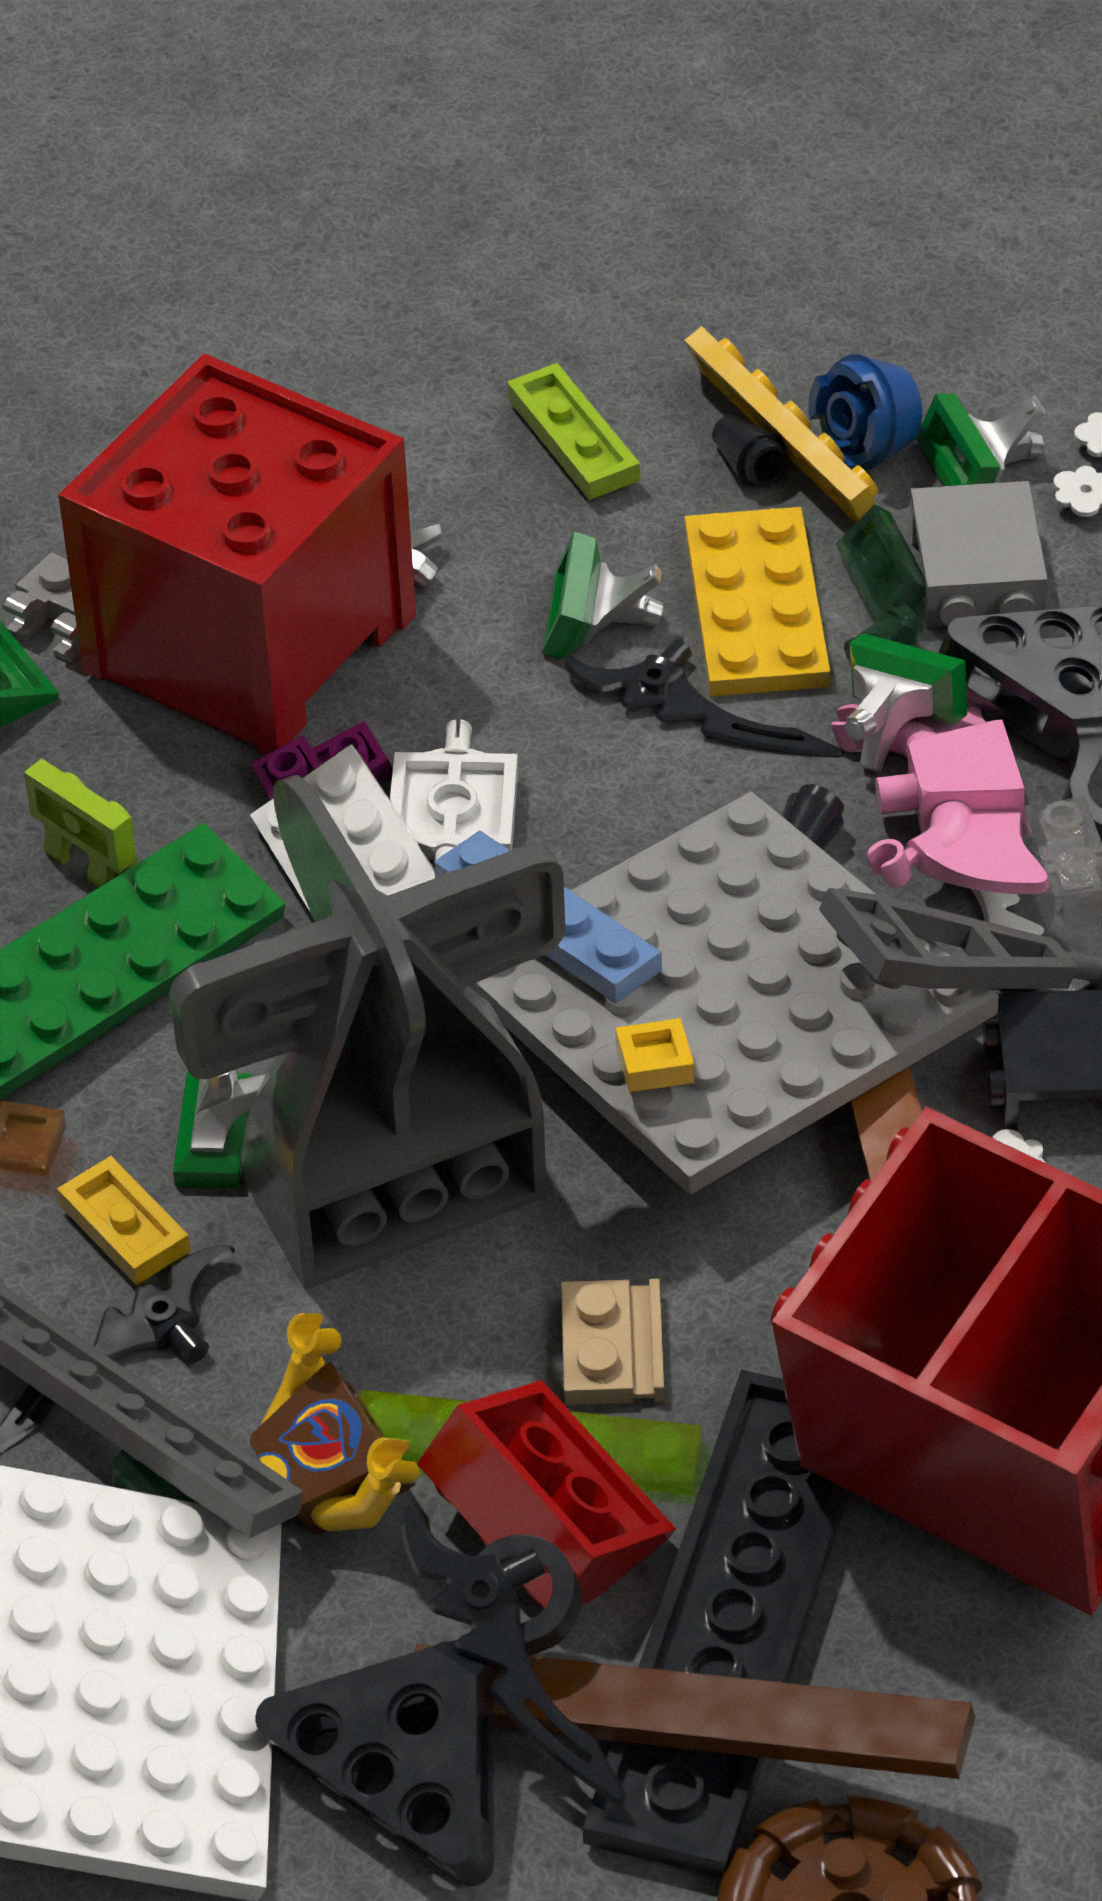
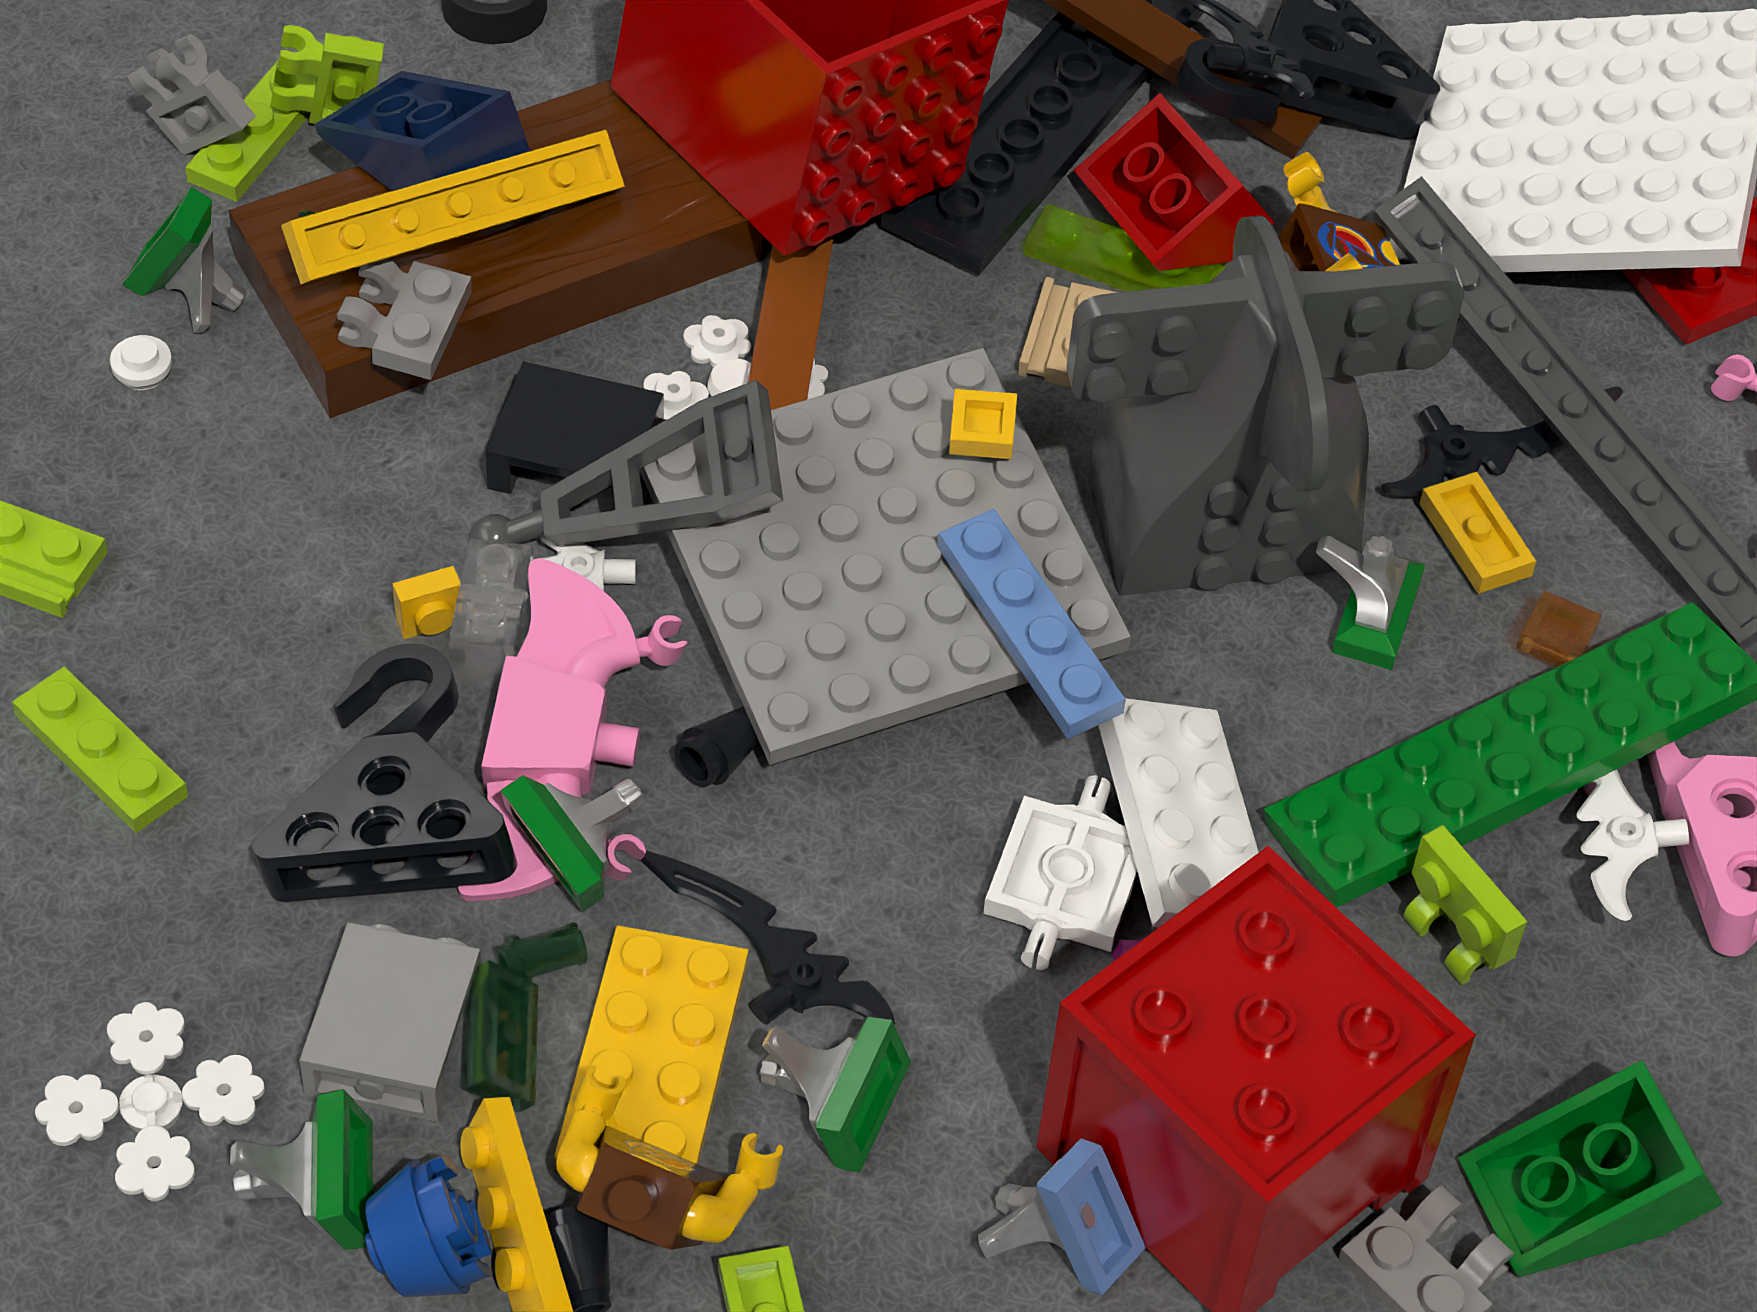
camera: 170 degrees left, 5 degrees up
none -> torso [556,1066,784,1250]

